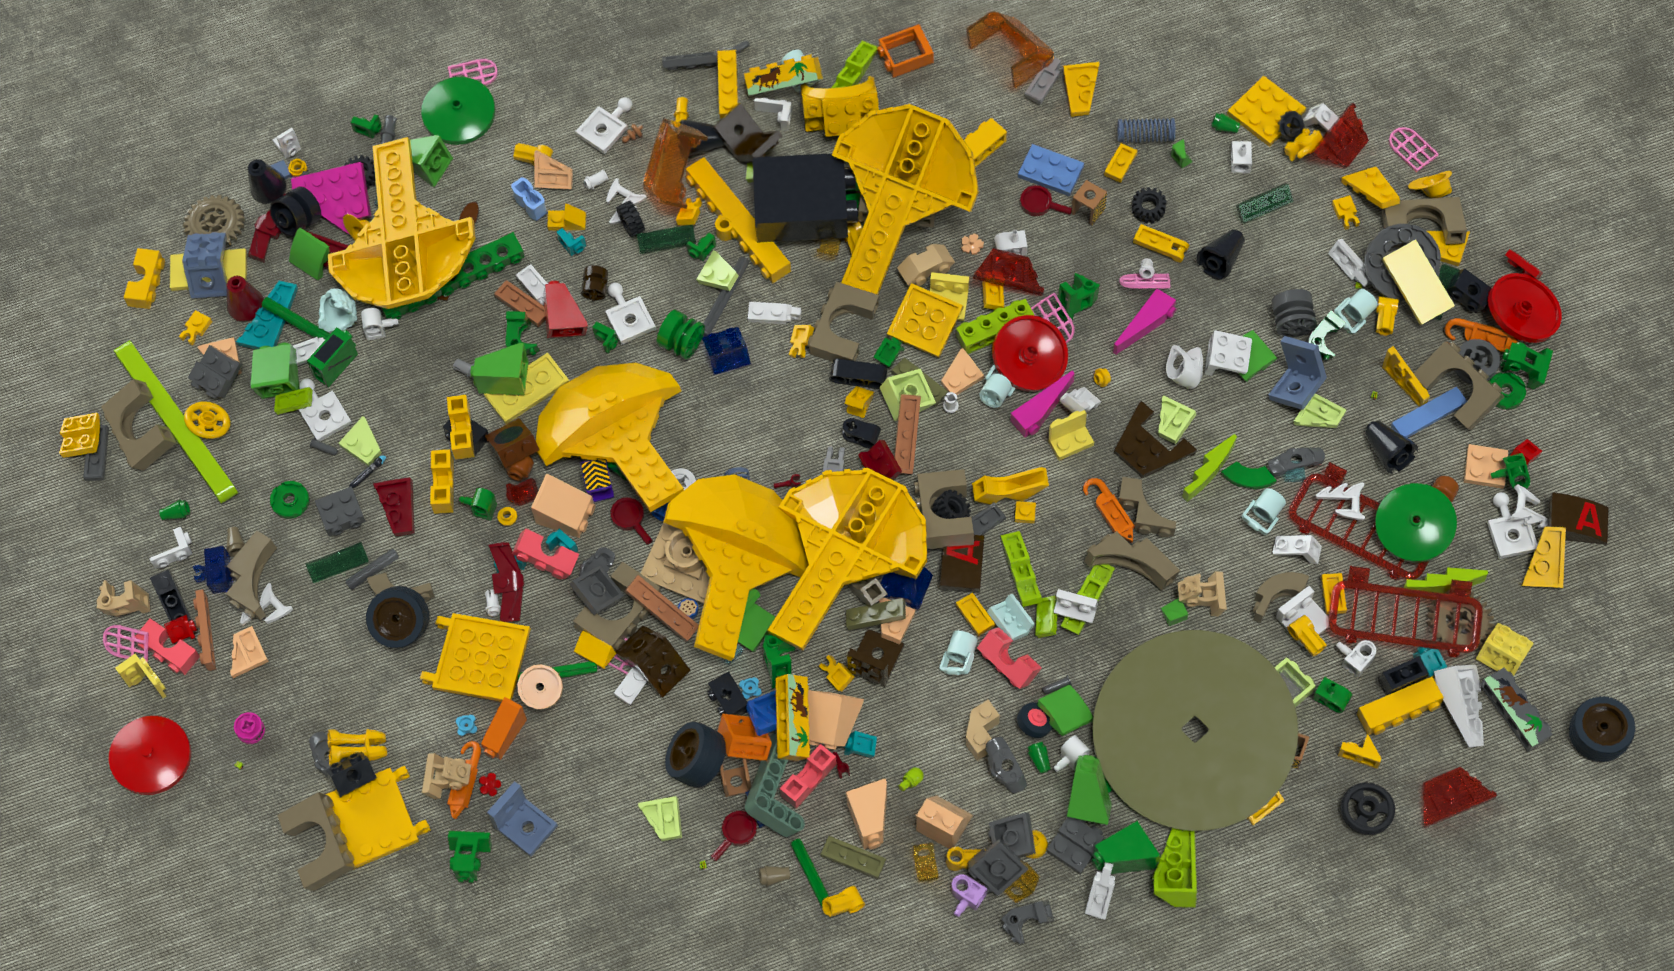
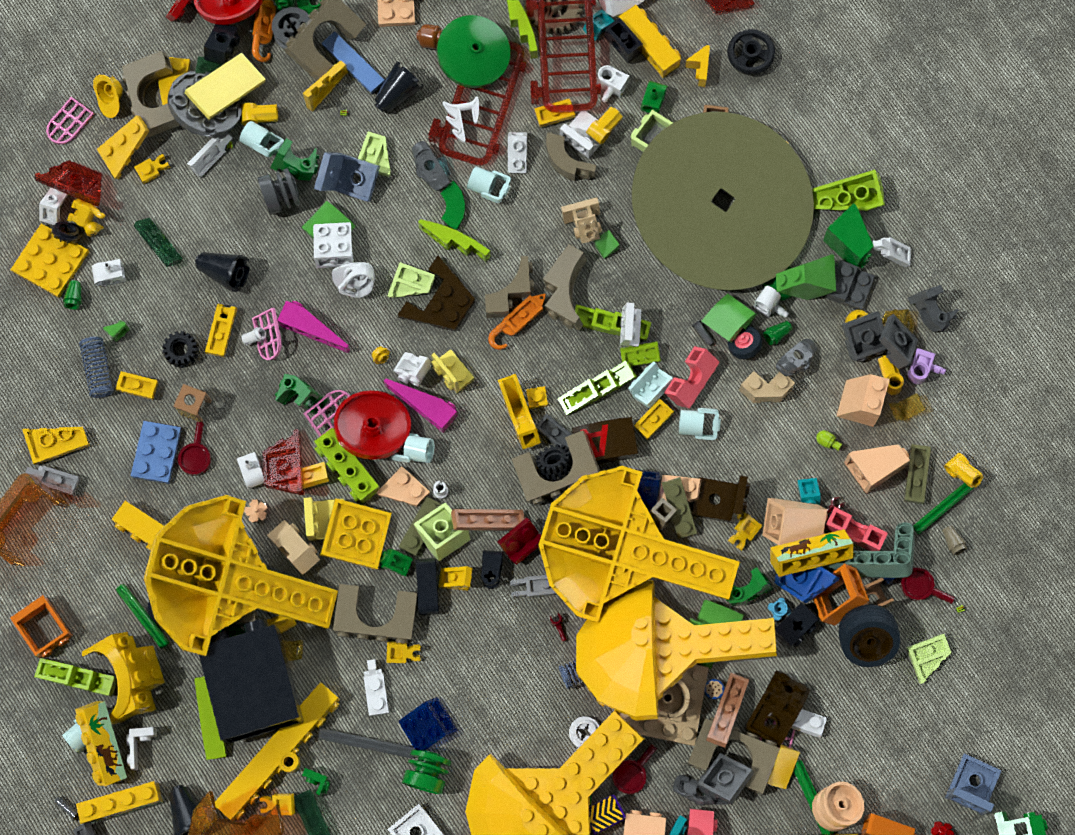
camera: 105 degrees left, 10 degrees up
yellowish green wing [697,250,738,291] -> none
dark brown bracket [712,103,782,162] -> none

